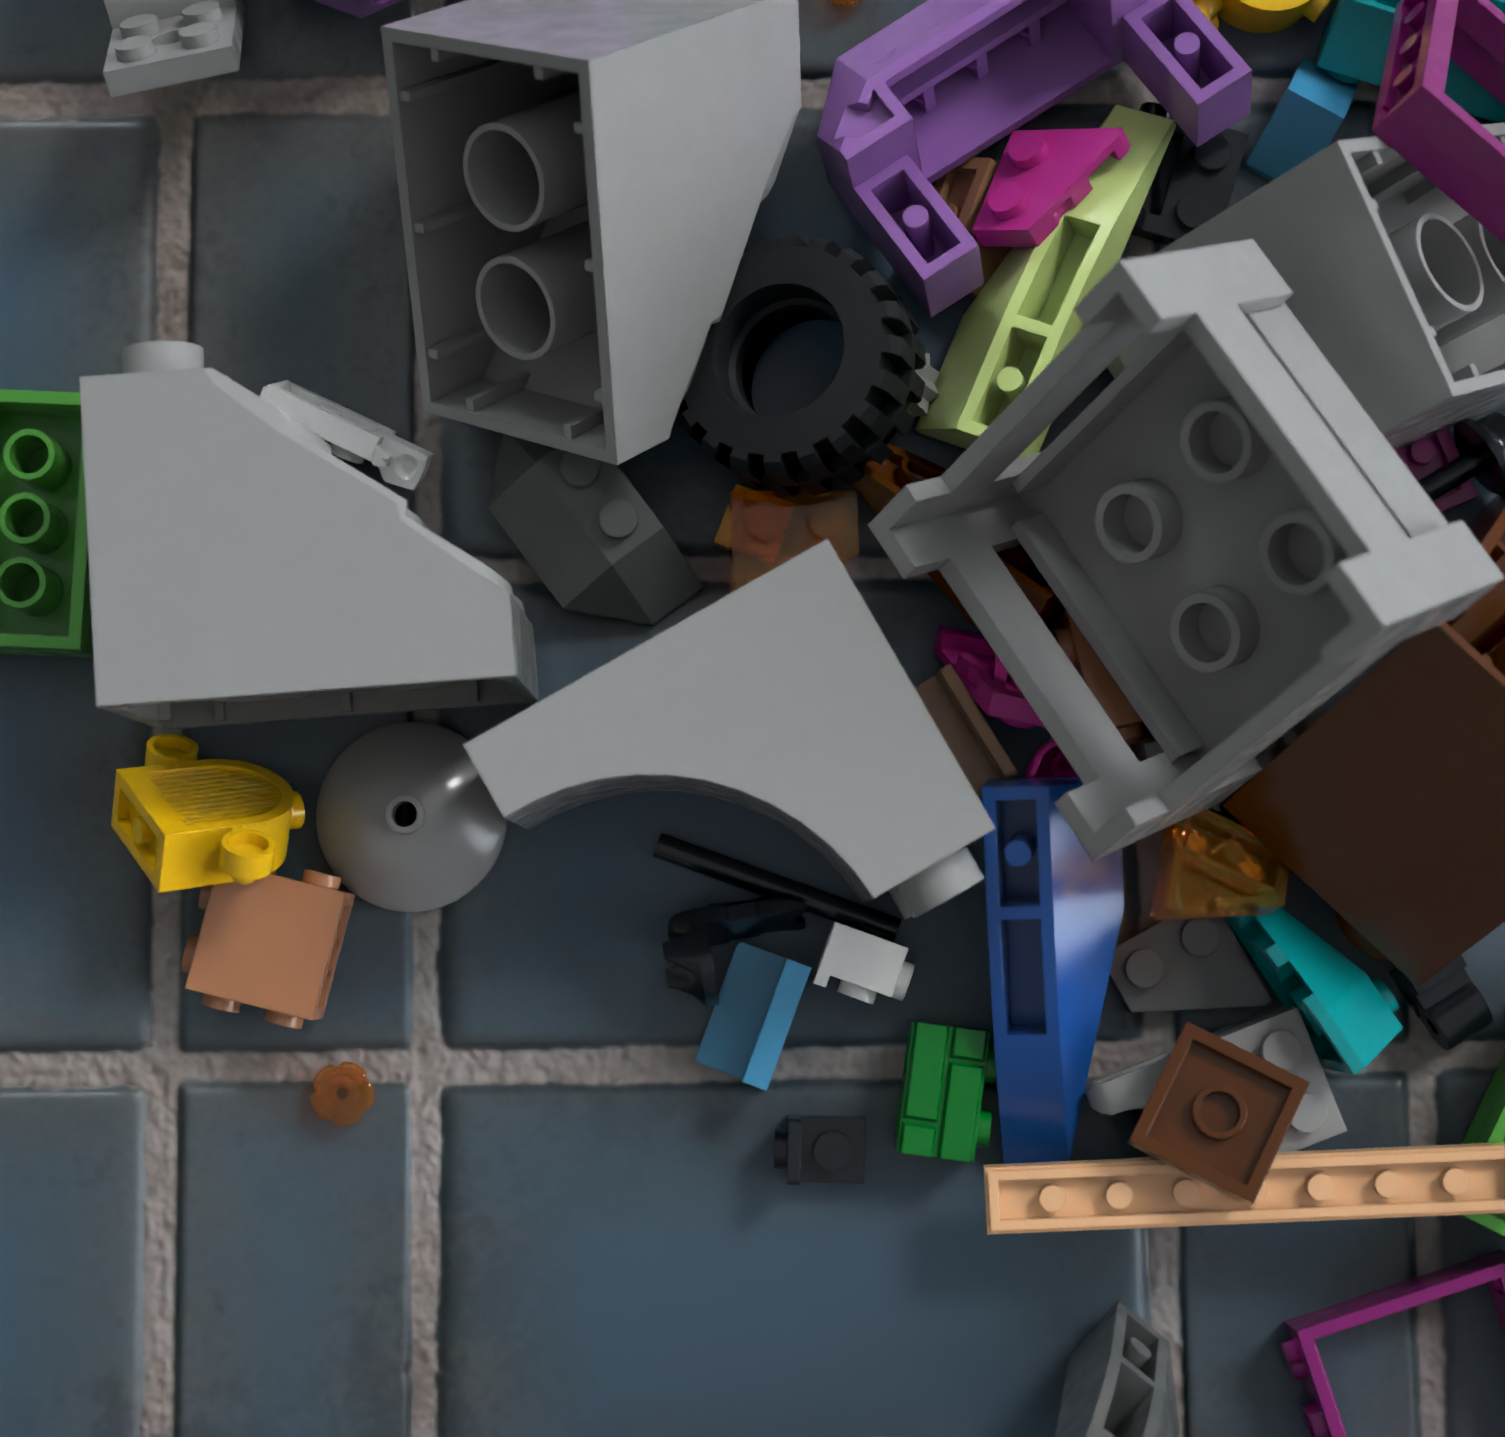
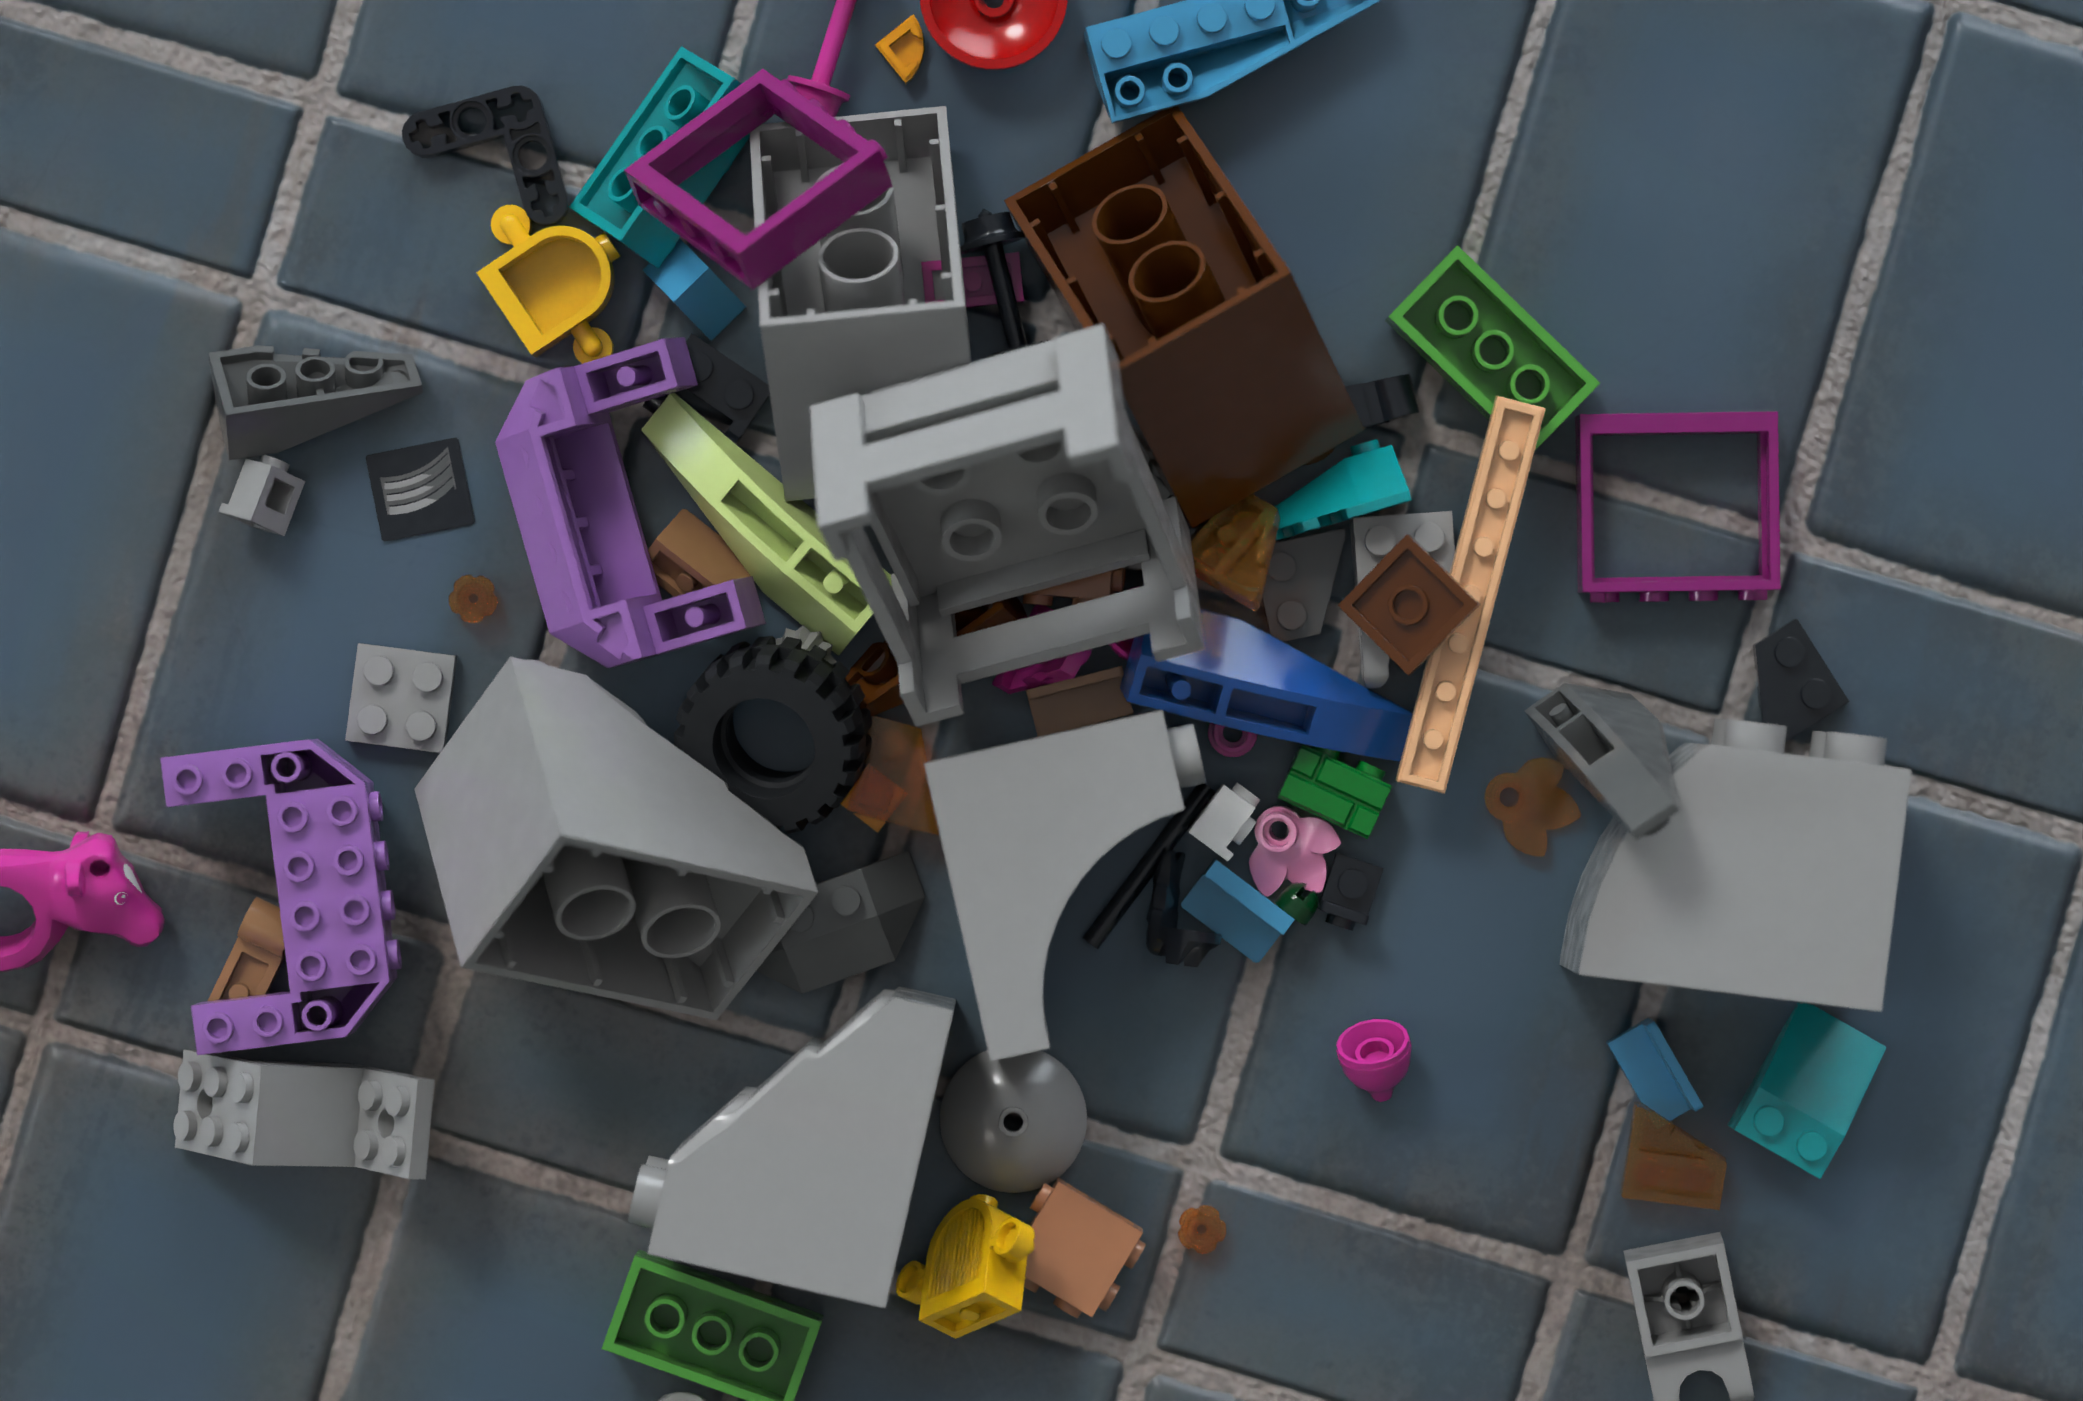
camera: 75 degrees left, 5 degrees up
white hinge [259,380,434,490] -> none
dark pink wing [972,128,1131,247] -> none
none -> dark pink plate [1208,723,1257,757]
none -> bright pink plate [1249,806,1341,897]
none -> dark green hinge [1275,882,1318,926]
none -> dark pink helmet [1336,1019,1412,1102]
none -> clear orange plate [1484,757,1581,856]

